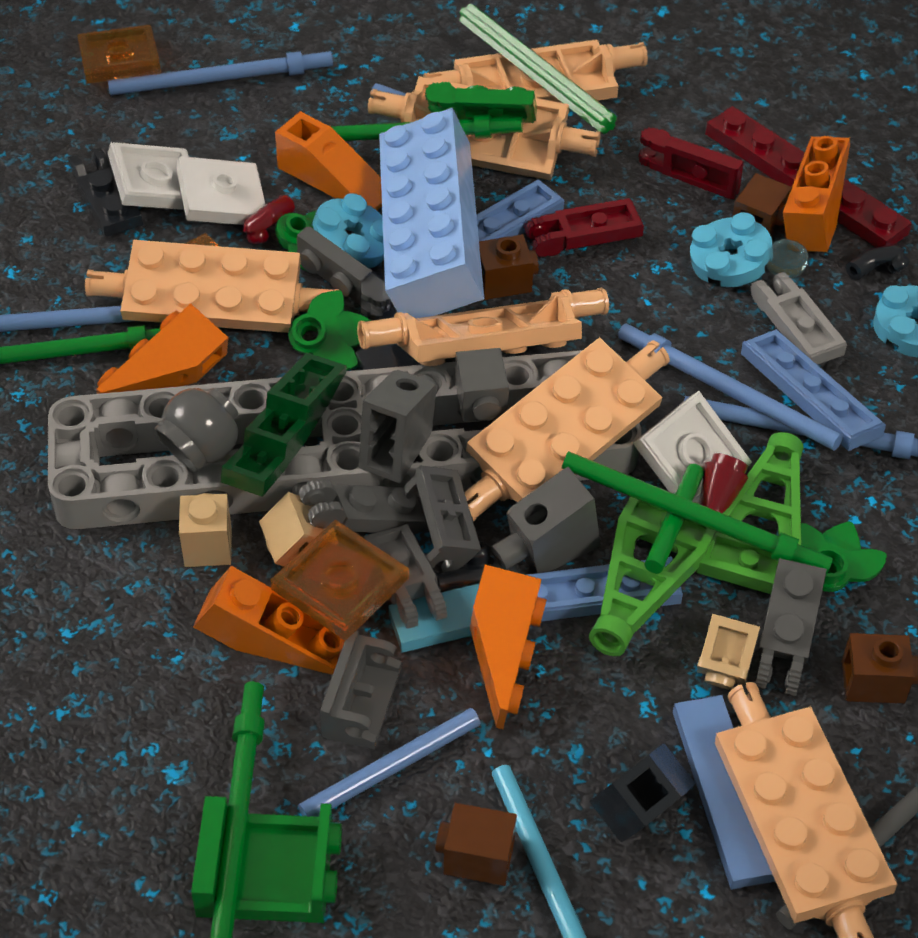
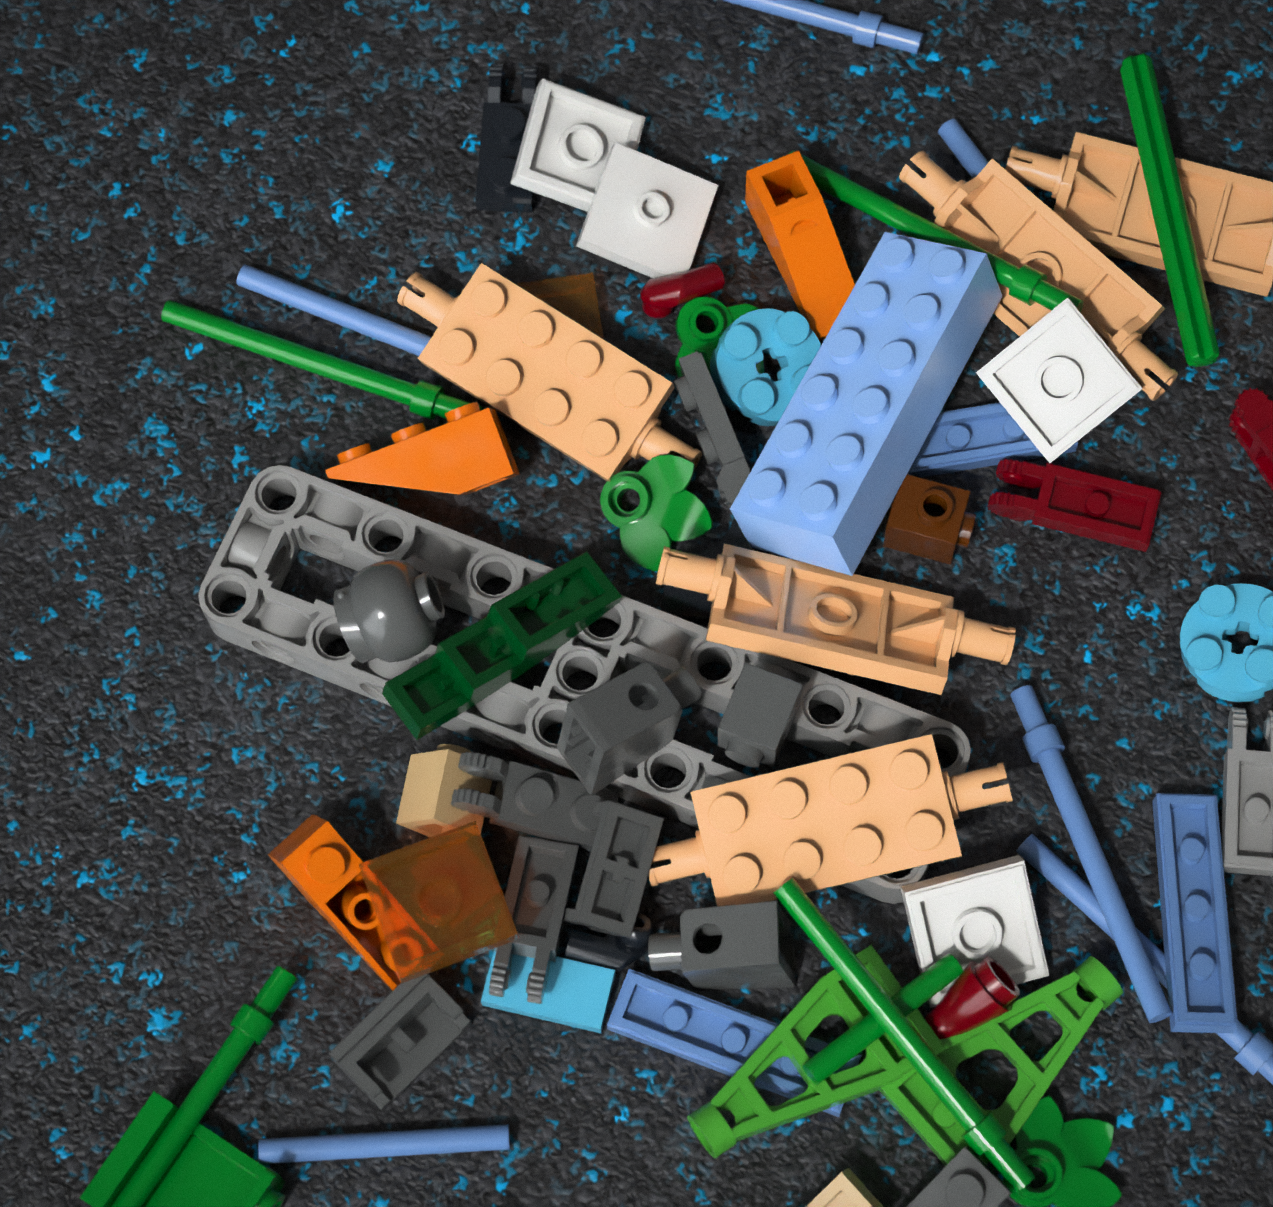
camera: 35 degrees right, 20 degrees up
tan brick [179,493,232,567] -> none
green hinge [425,82,537,123] -> none
orange slope [470,565,547,729] -> none
none -> white plate [976,298,1143,463]

